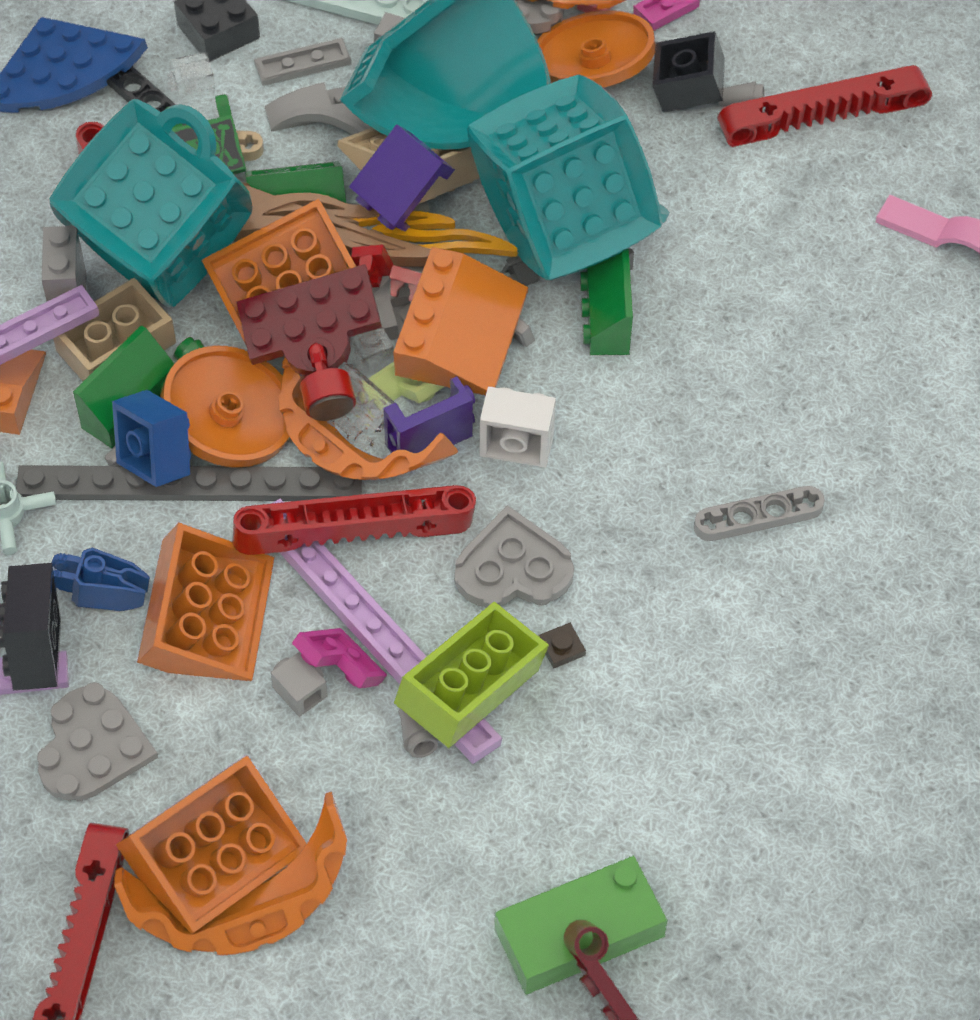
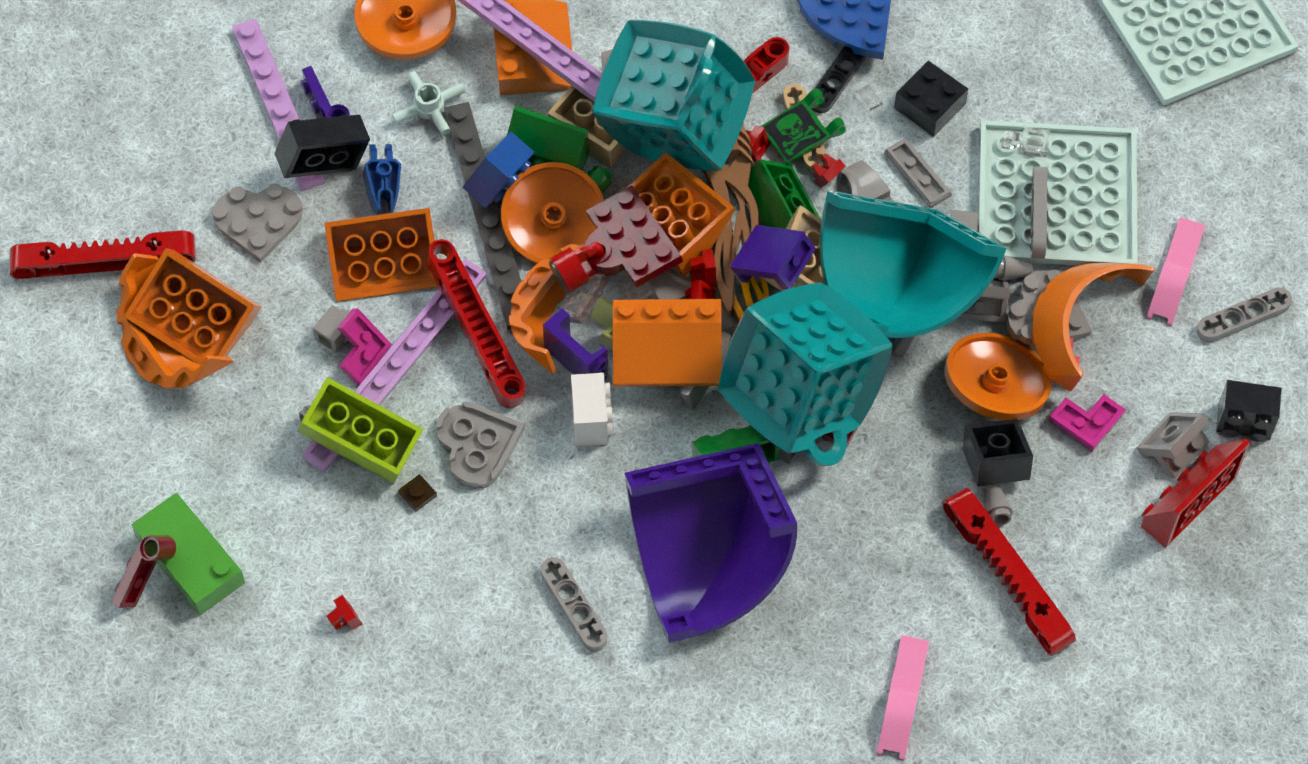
camera: 75 degrees right, 5 degrees up
none -> red tile [326,594,363,630]
none -> dark purple panel [624,443,797,643]
none -> red tile [810,154,846,188]

